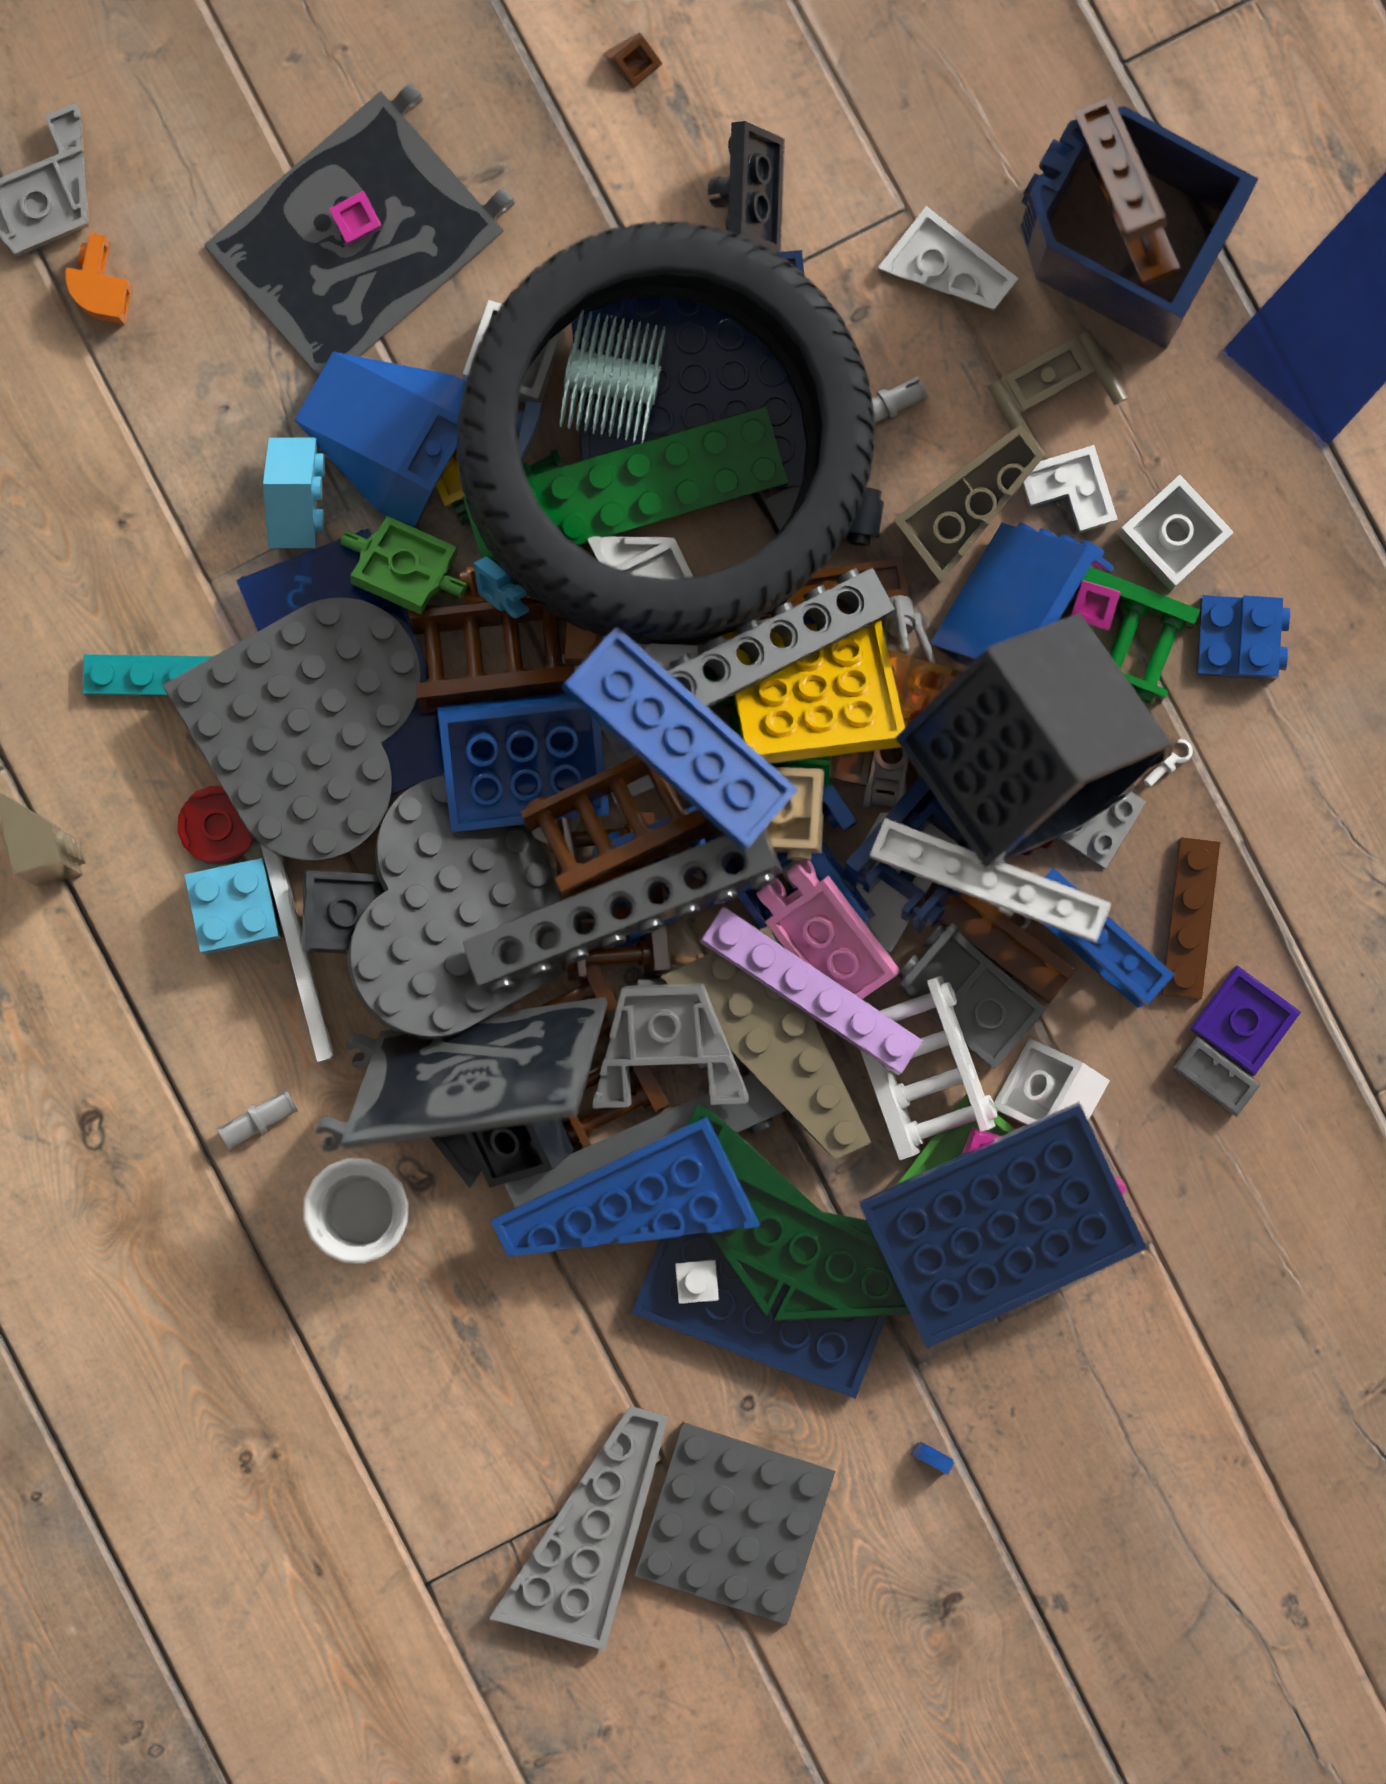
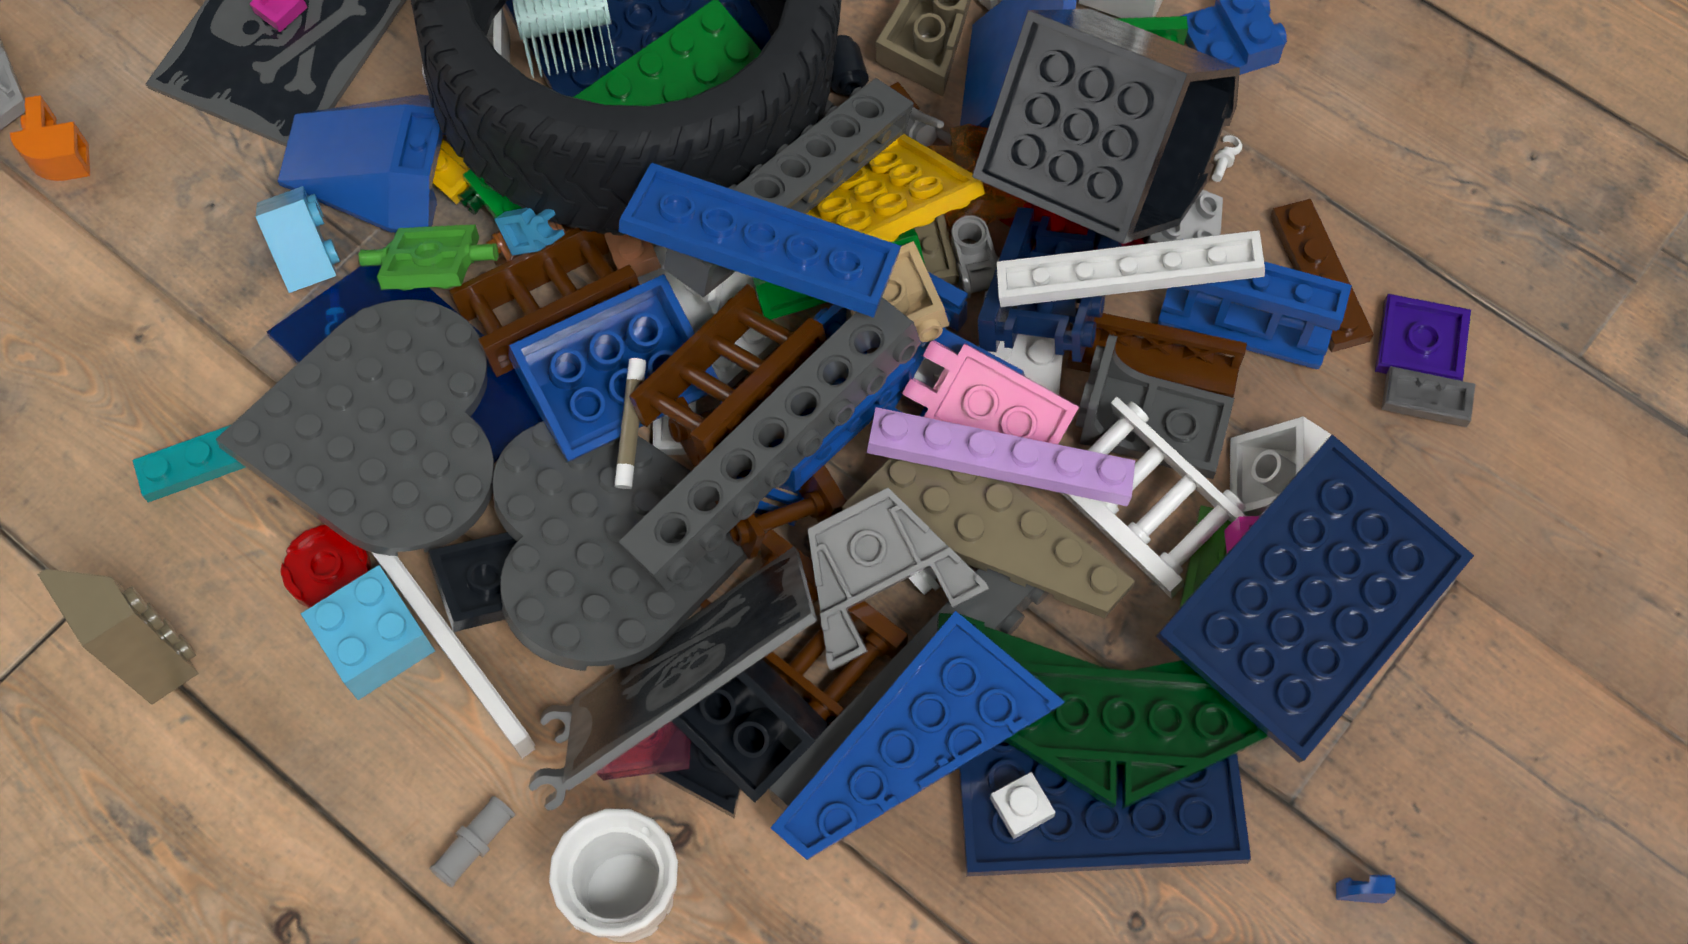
camera: 25 degrees left, 20 degrees down
none -> dark tan bar [614,358,646,489]

